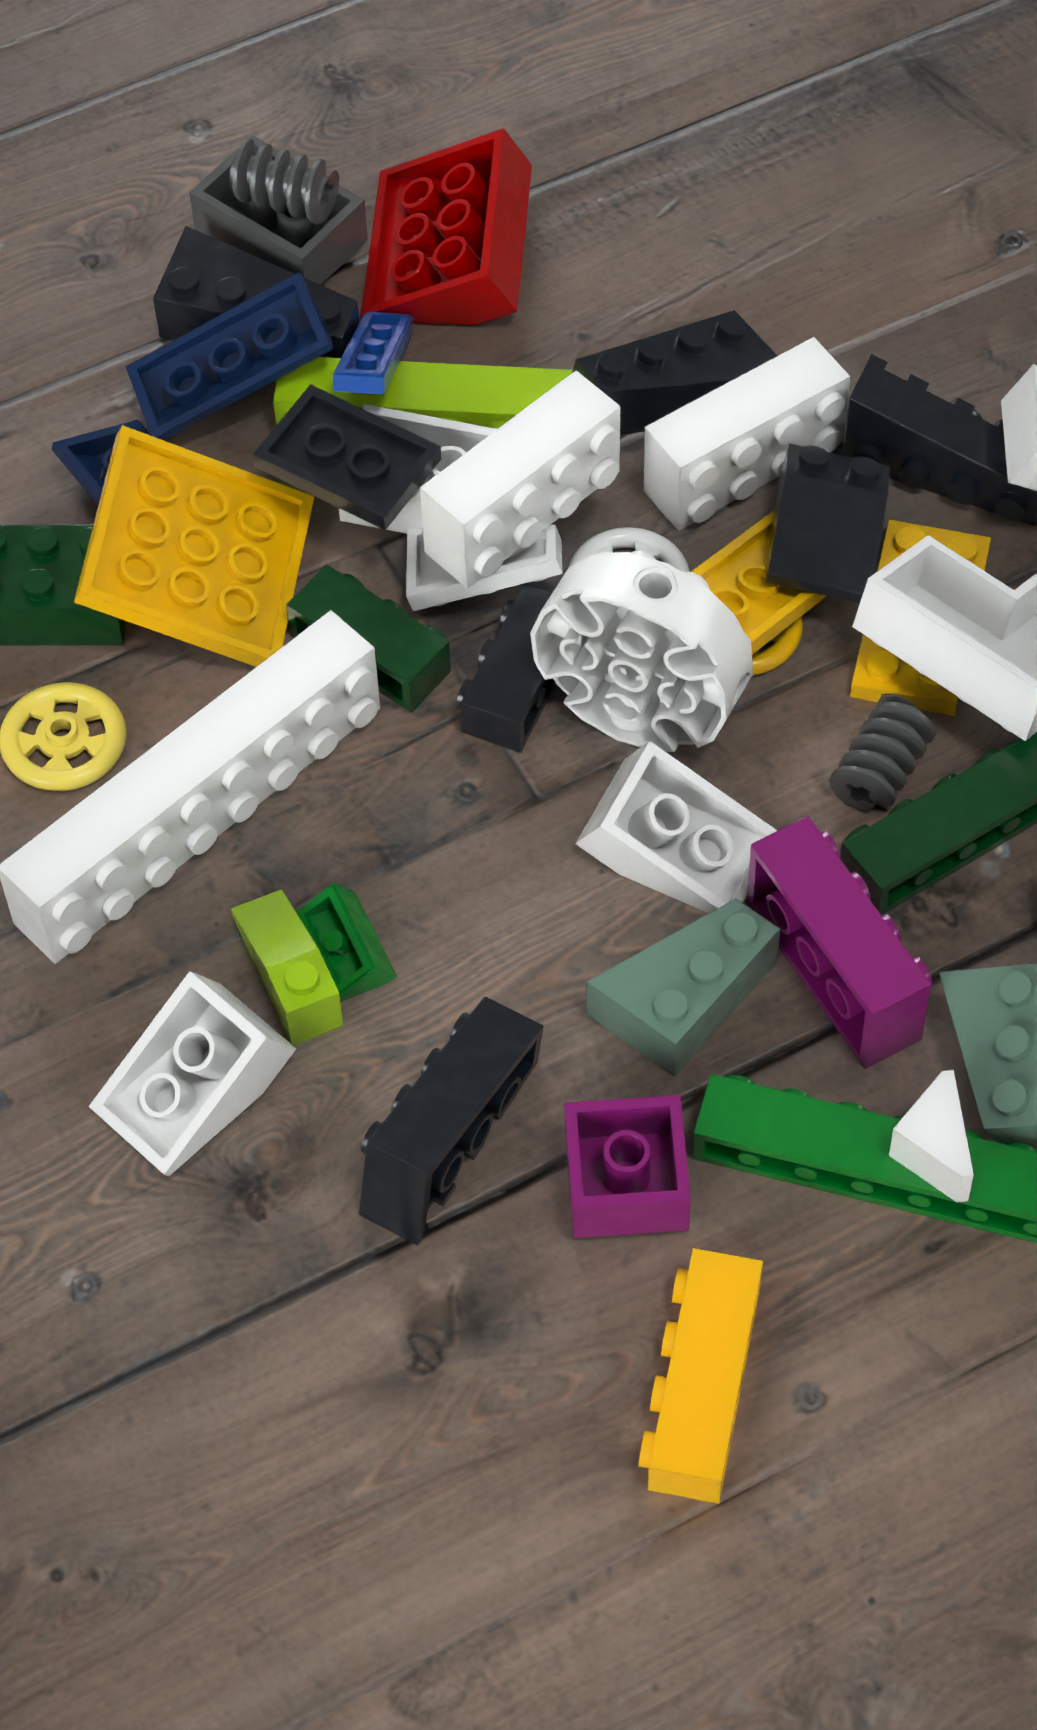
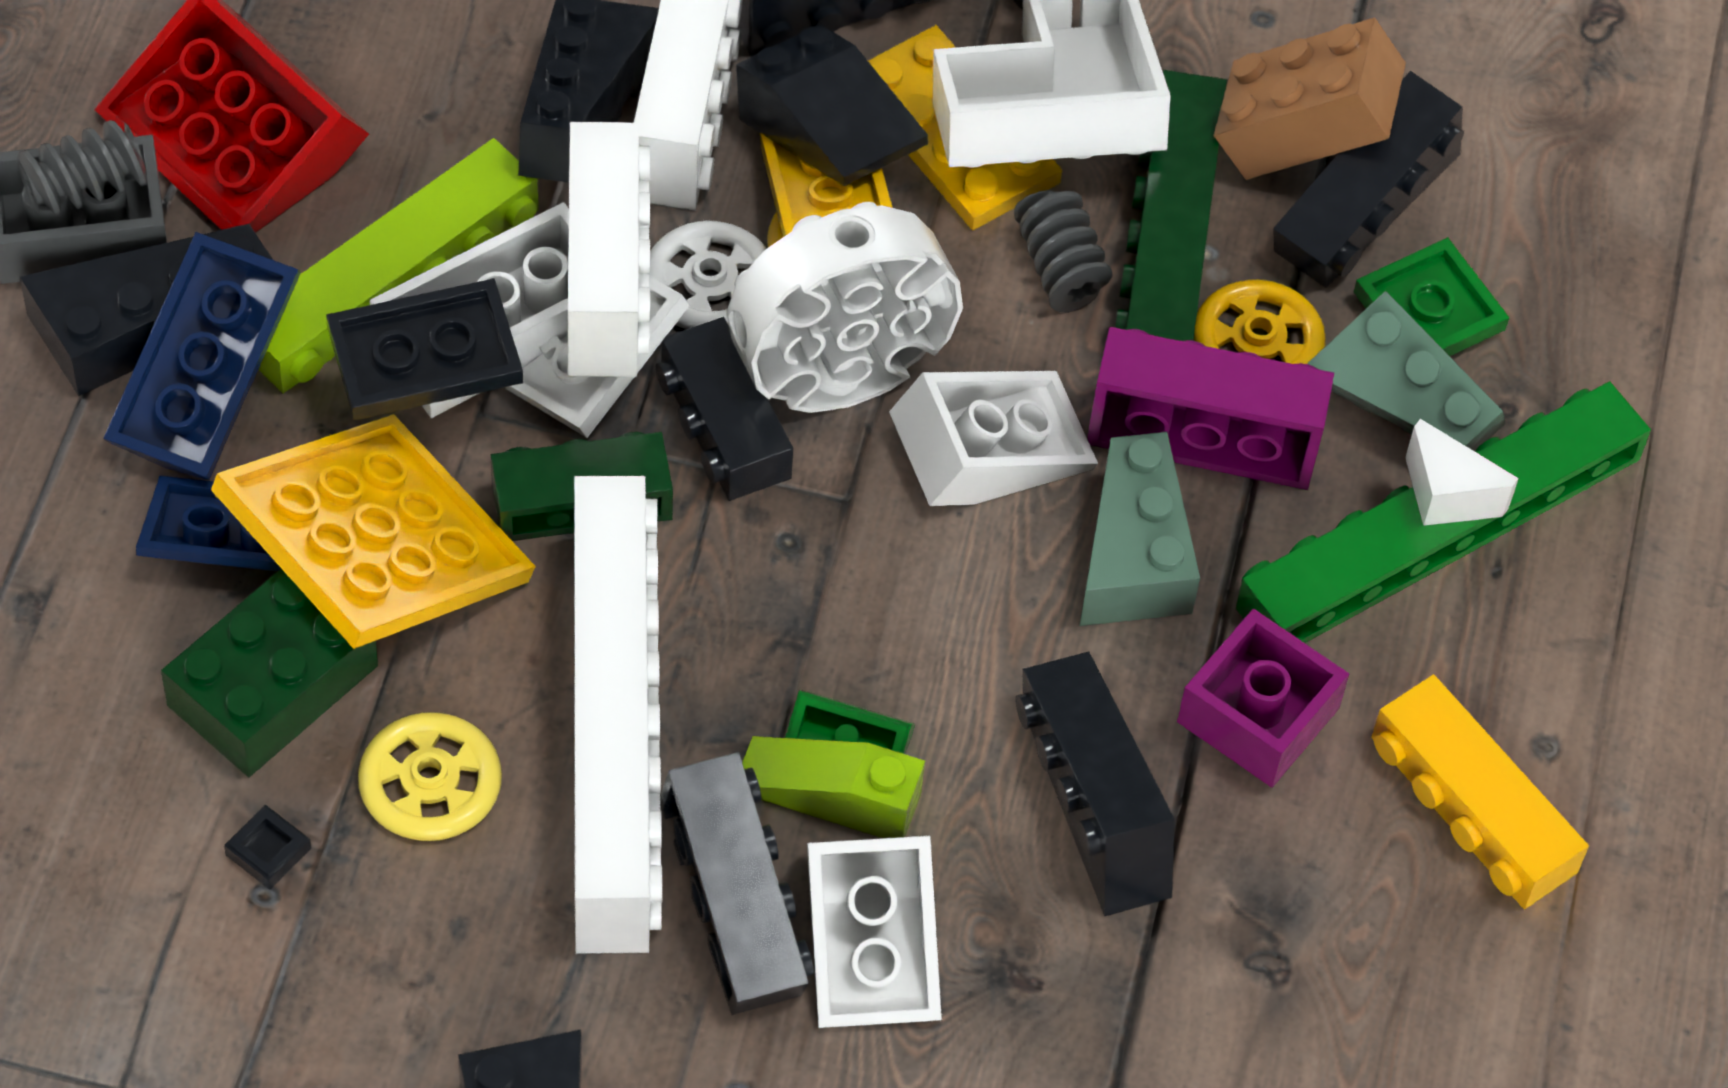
camera: 55 degrees left, 0 degrees up
blue tile [333,312,413,394] -> none
none -> wedge [660,752,814,1015]
none -> yellow plate [1193,279,1325,364]

